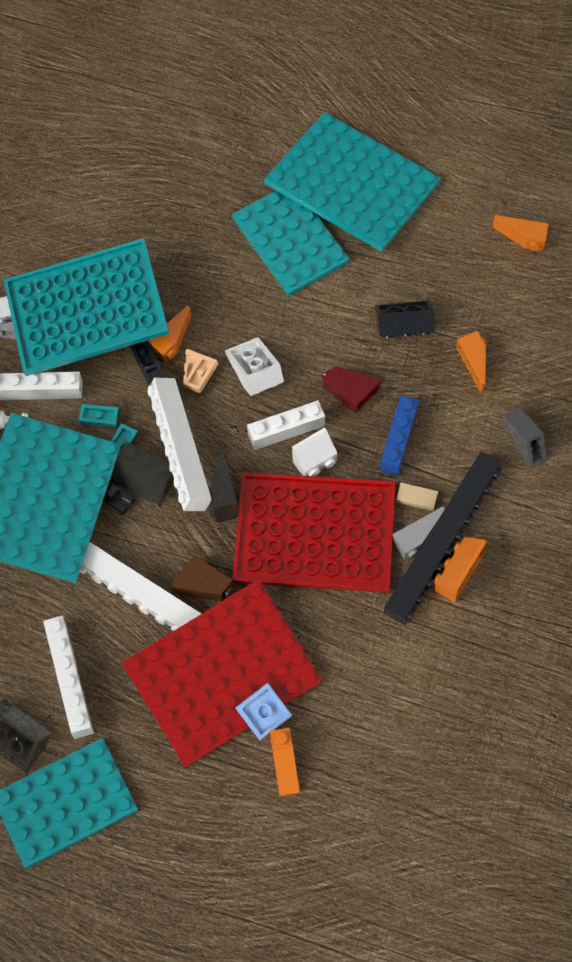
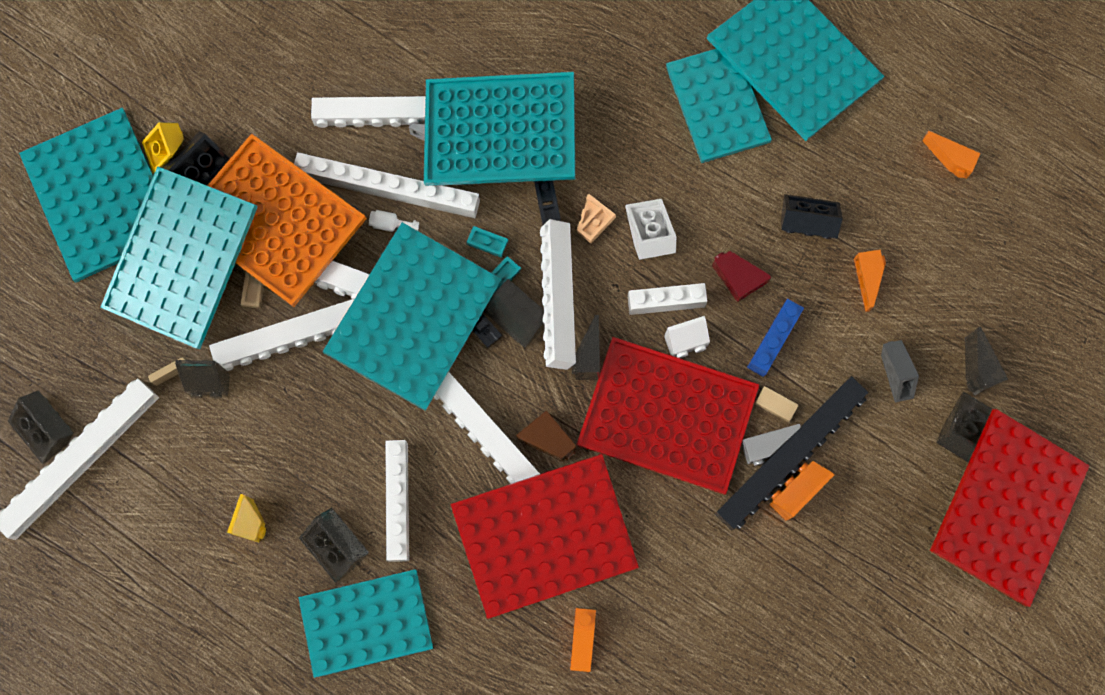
camera: 10 degrees right, 10 degrees up
orange slope [148,305,192,362] -> none
light blue tile [235,683,292,741] -> none

